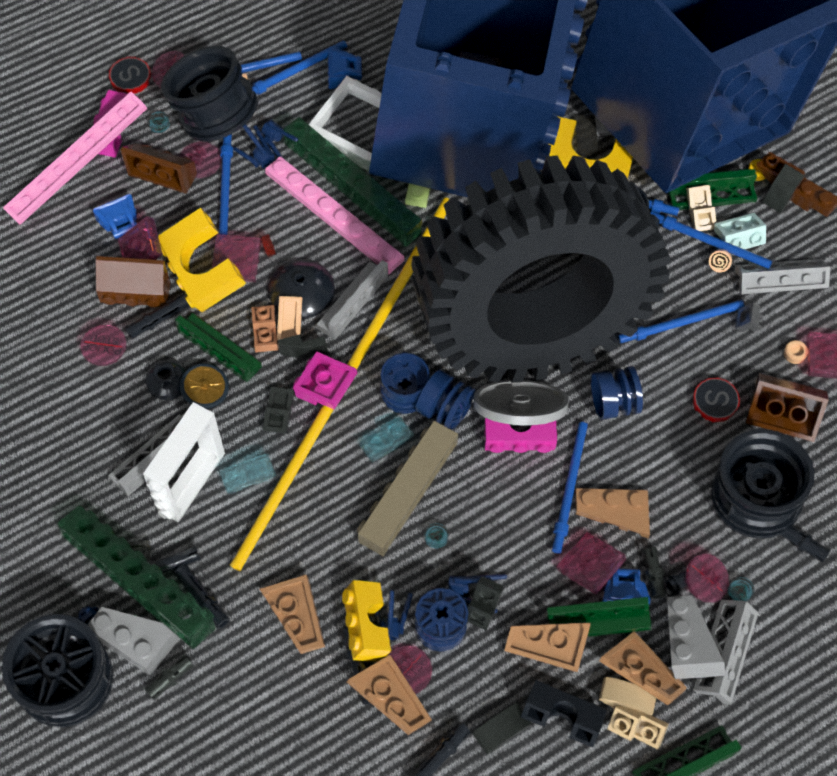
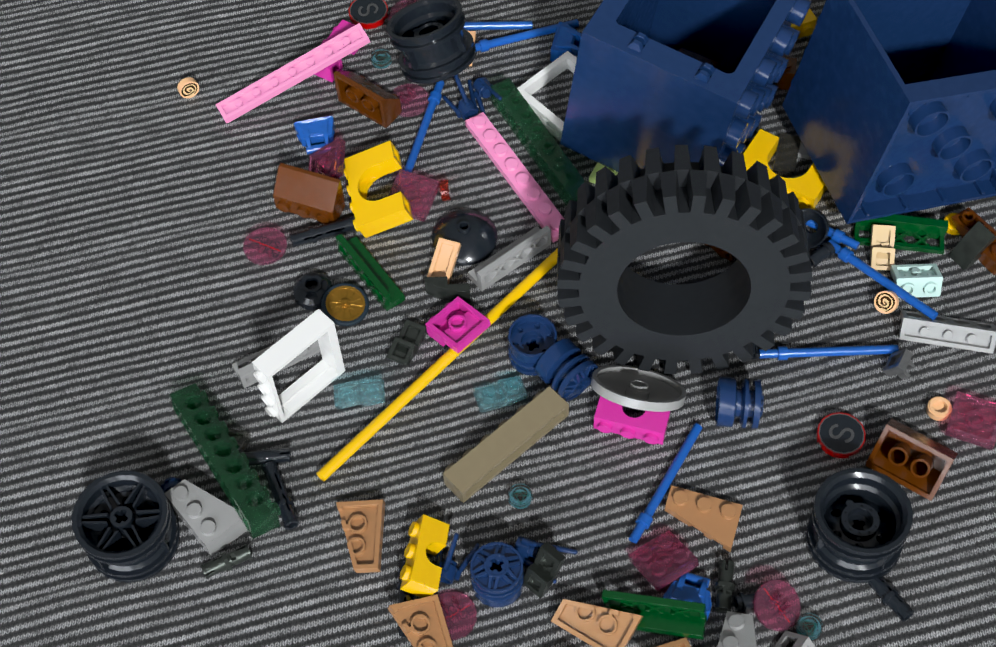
camera: 20 degrees right, 5 degrees down
nougat slope [251,305,278,353] -> none

